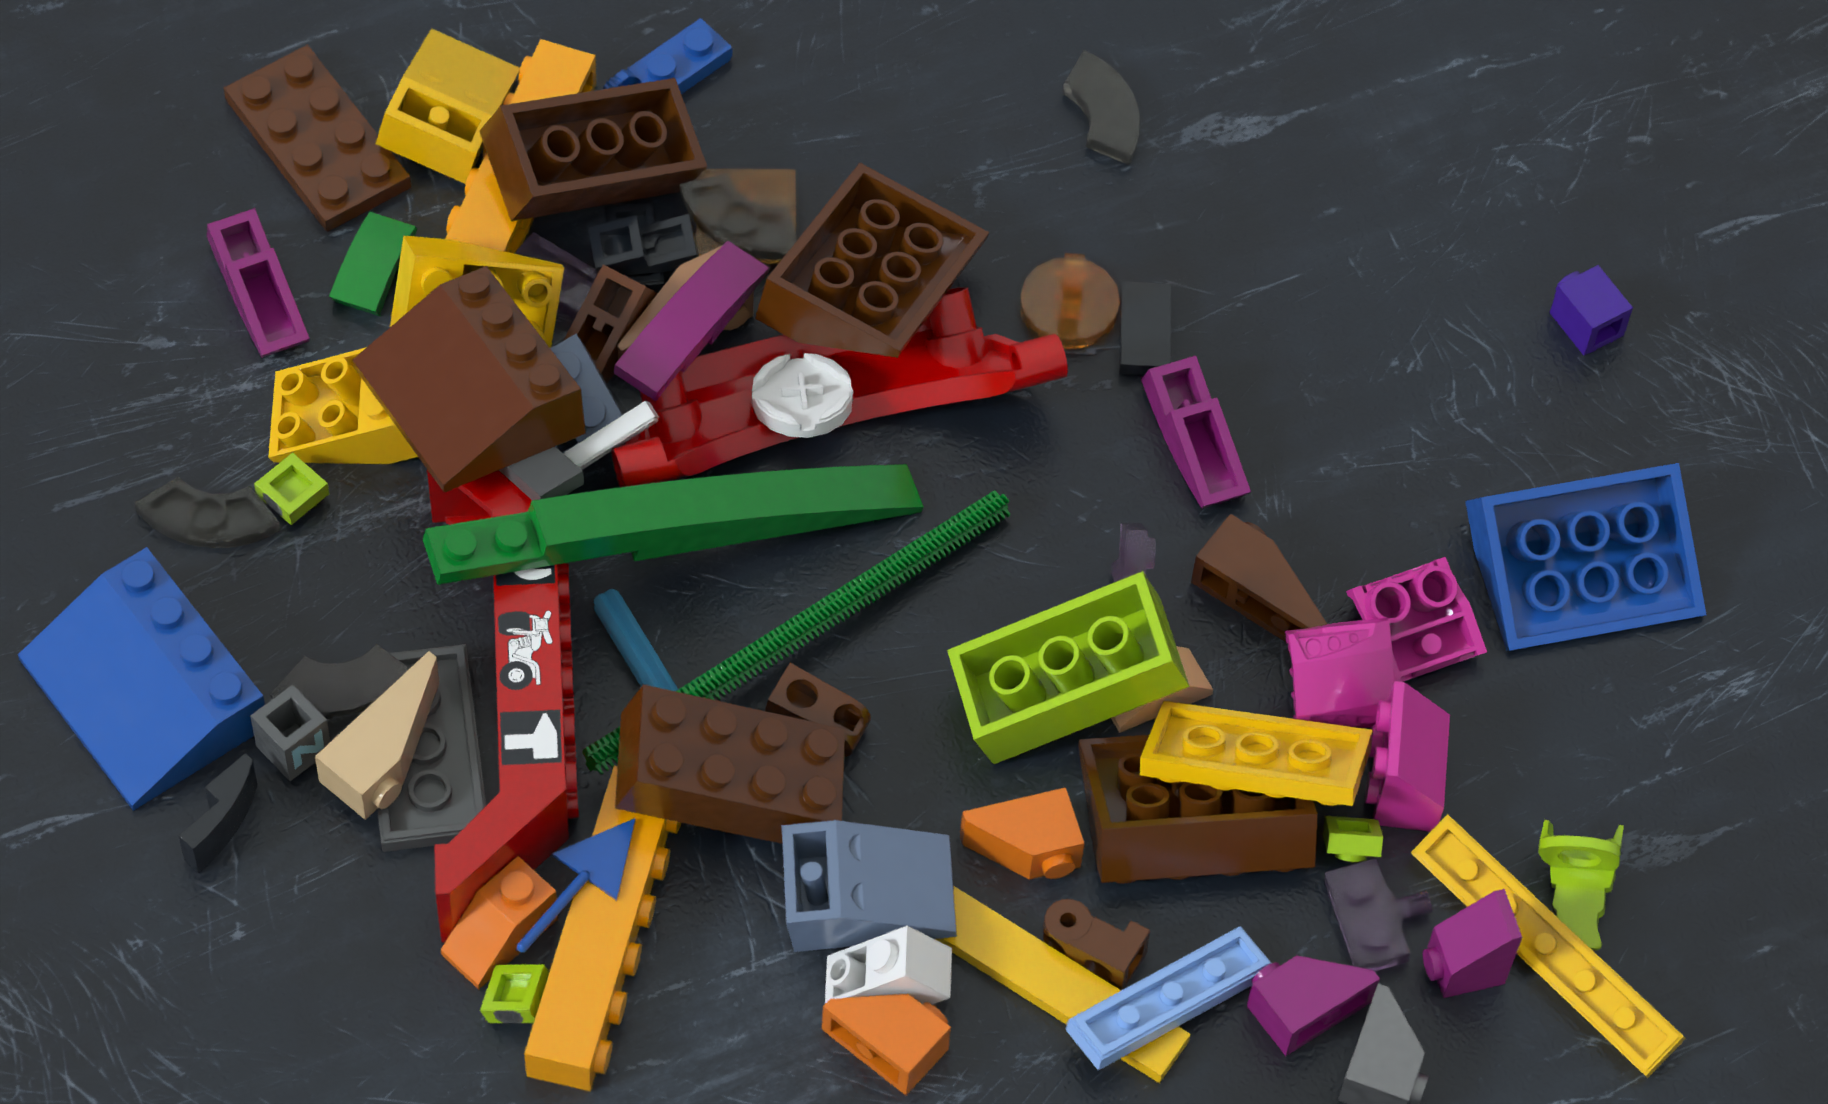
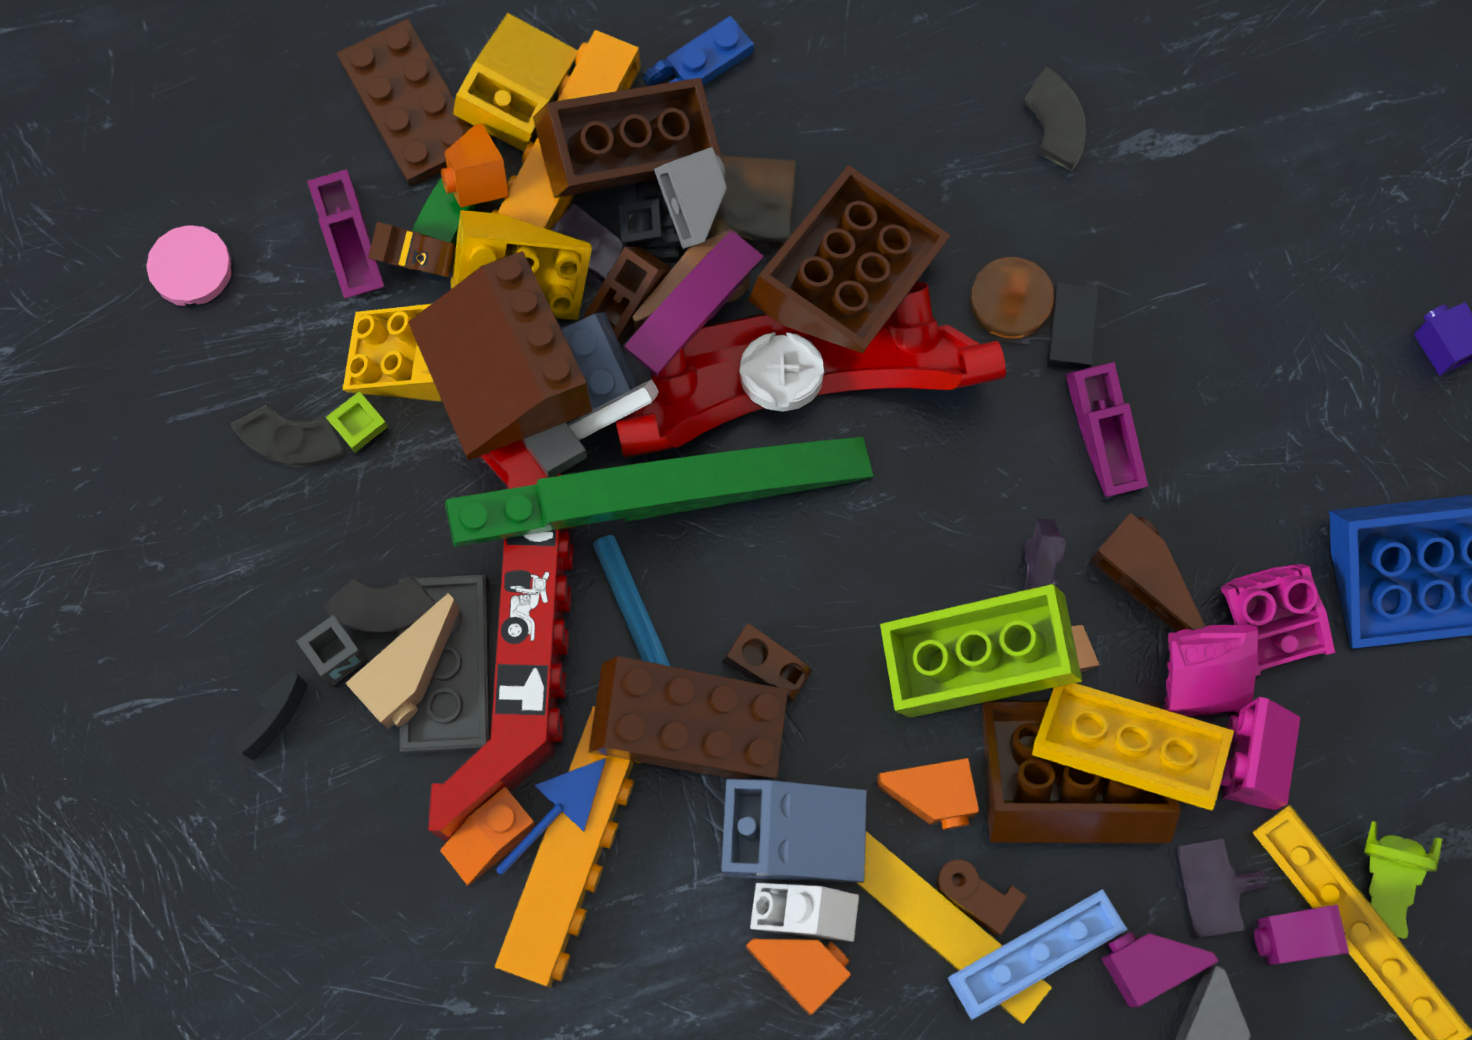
camera: 10 degrees right, 15 degrees up
blue slope [18,547,265,811] -> none
lime plate [480,965,549,1023] -> none
green axle [582,490,1010,775] -> none
lime plate [1323,816,1383,862] -> none
none -> bright pink tile [146,225,232,306]
none -> reddish brown leg [368,222,456,278]
none -> orange slope [441,123,509,208]
none -> light grey slope [654,147,727,248]

